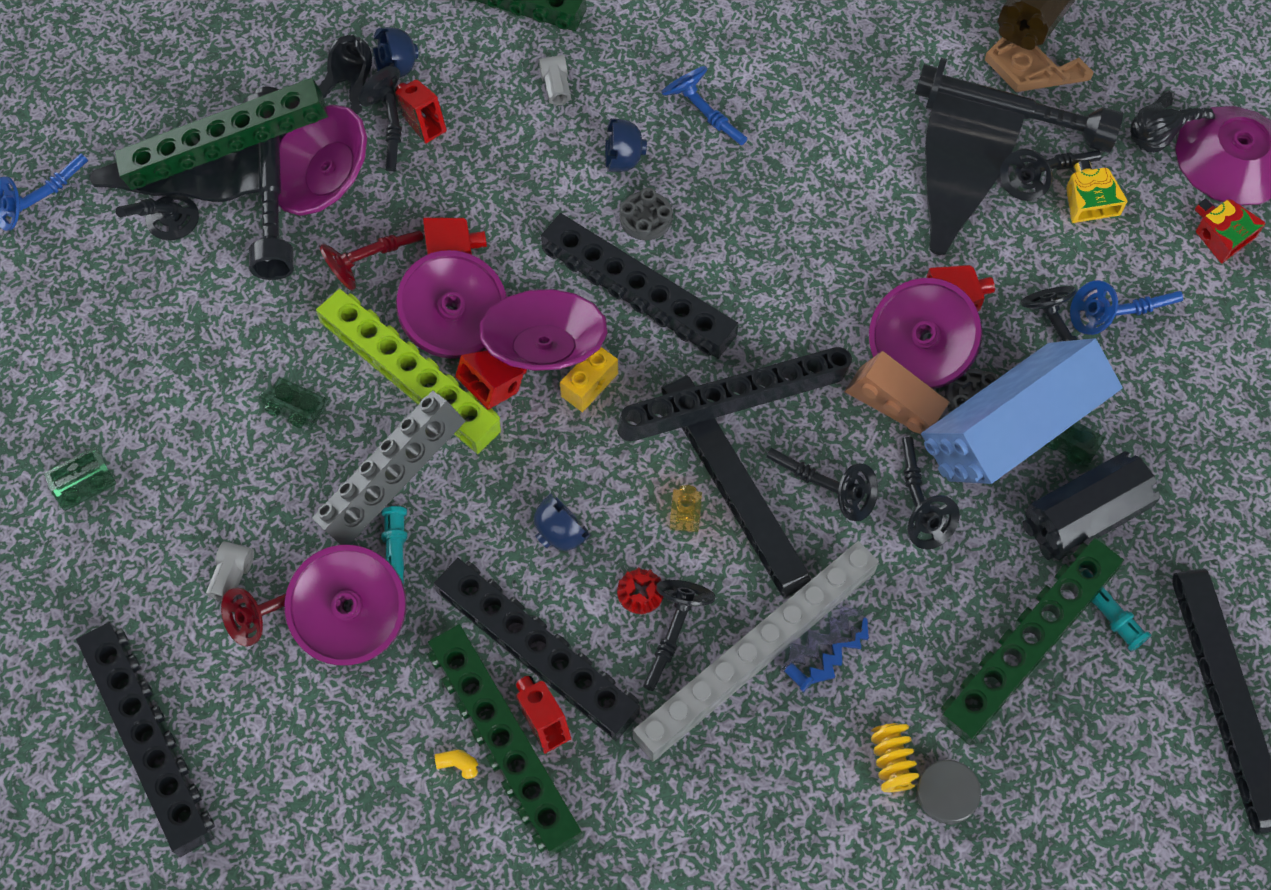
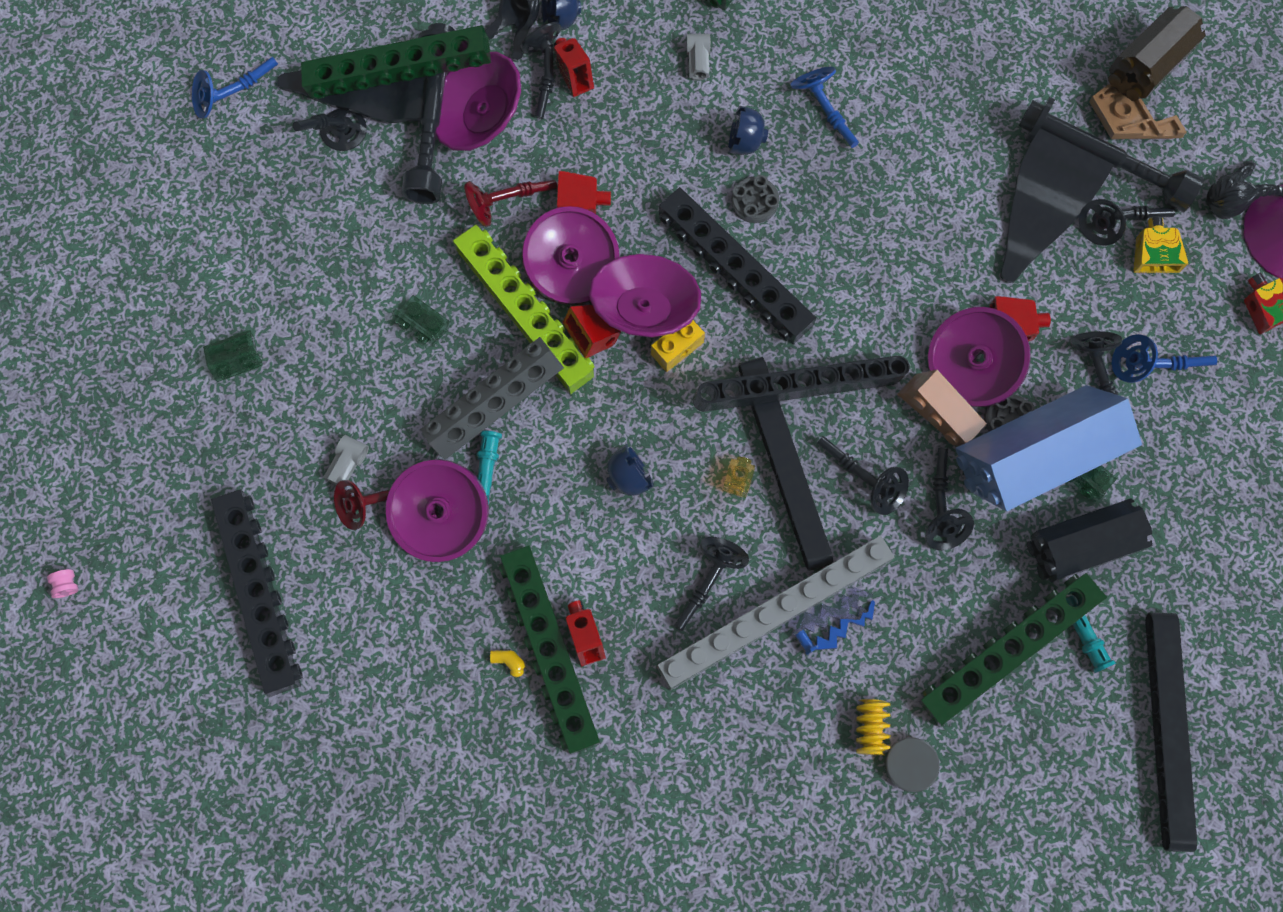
camera: 10 degrees right, 10 degrees up
black brick [434,558,640,741] -> none
red gear [617,567,663,614] -> none

